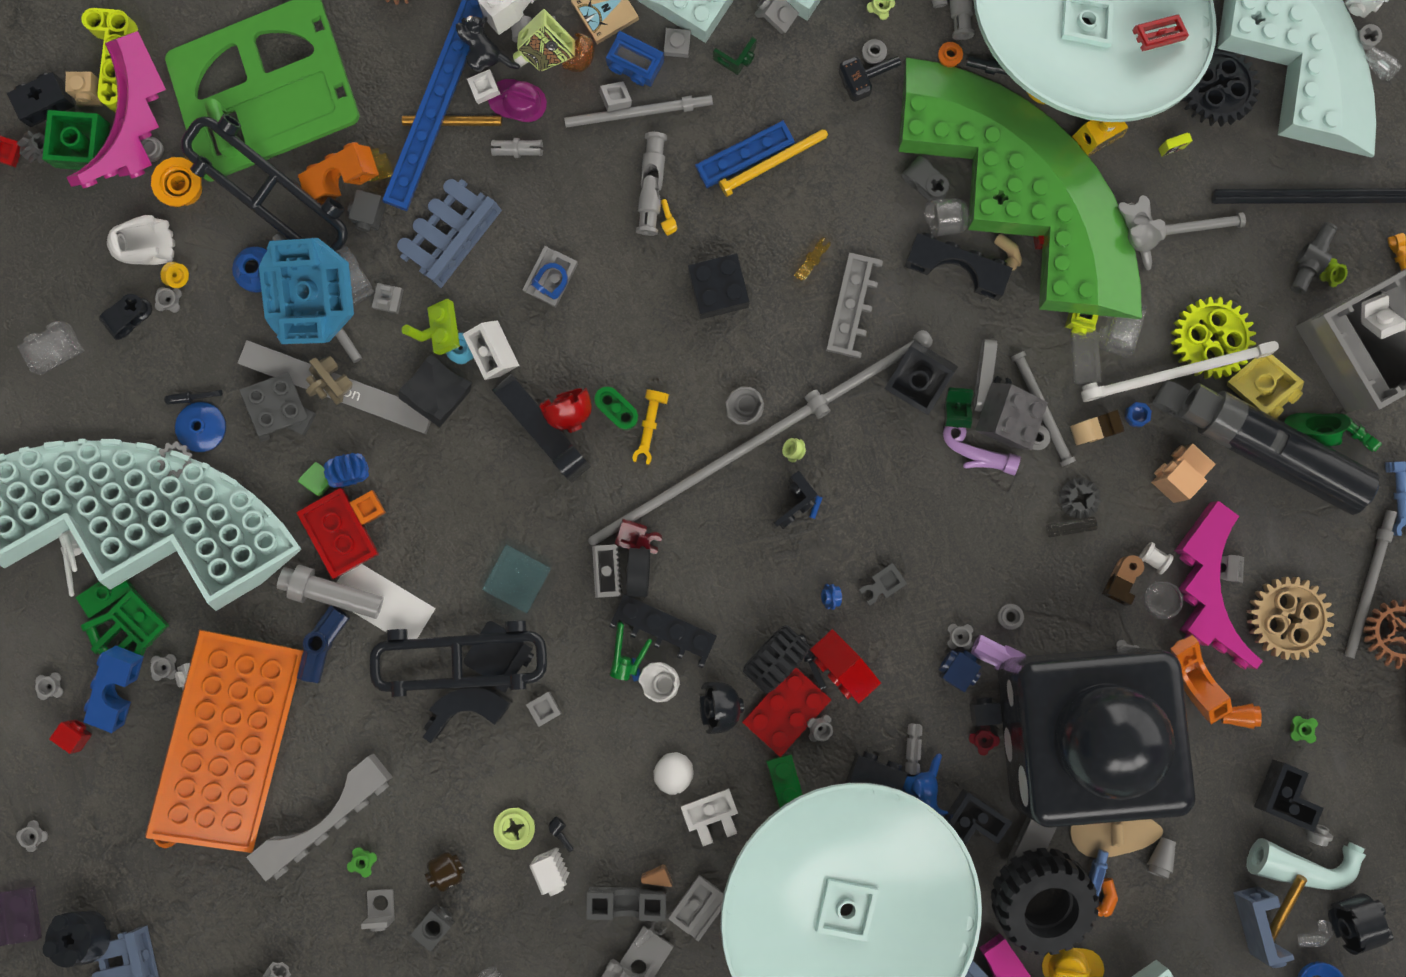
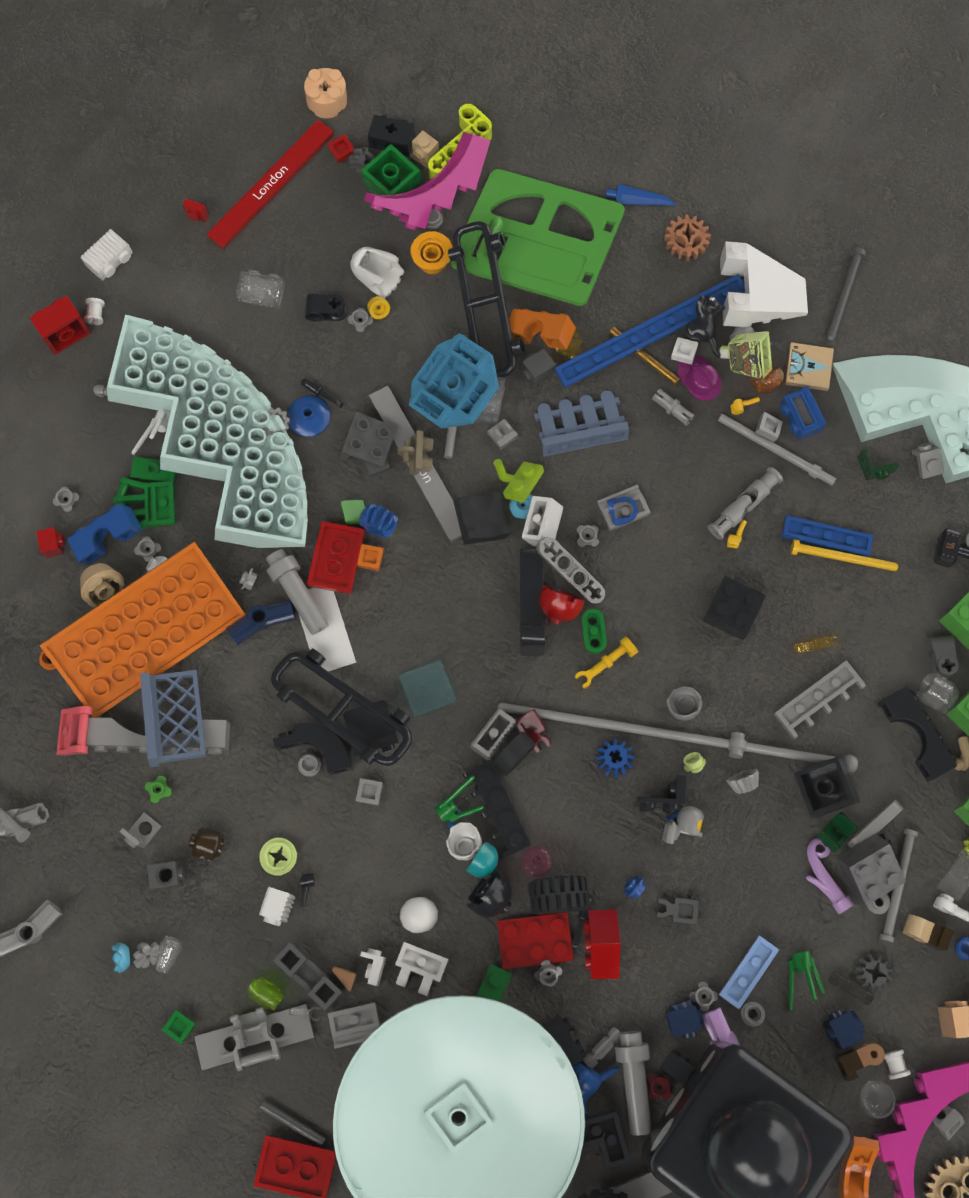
camera: 40 degrees right, 10 degrees down
blue piece [232,247,267,293] -> none
light grey plate [664,28,691,58] -> none
none -> coral plate [56,706,92,756]
none -> tan cone [80,563,125,608]
none -> sand blue fence [140,670,206,767]
none -> light grey plate [239,568,258,590]
none -> clear neon green brick [247,977,285,1011]
none -> light grey plate [298,754,321,777]
none -> white bracket [360,948,386,986]
none -> teal hair [466,842,498,878]
none -> clear pink head [521,846,552,878]
none -> light grey beam [536,537,605,604]
none -> light grey plate [577,525,599,547]
none -> blue gear [595,738,635,778]
none -> light grey piece [615,1031,652,1136]
none -> light grey piece [662,806,704,844]
none -> light blue plate [718,935,779,1009]
none -> light grey piece [726,769,759,794]
none -> yellow hand [730,397,760,415]
none -> green plant [788,951,825,1011]
none -> dark blue brick [824,1009,865,1049]

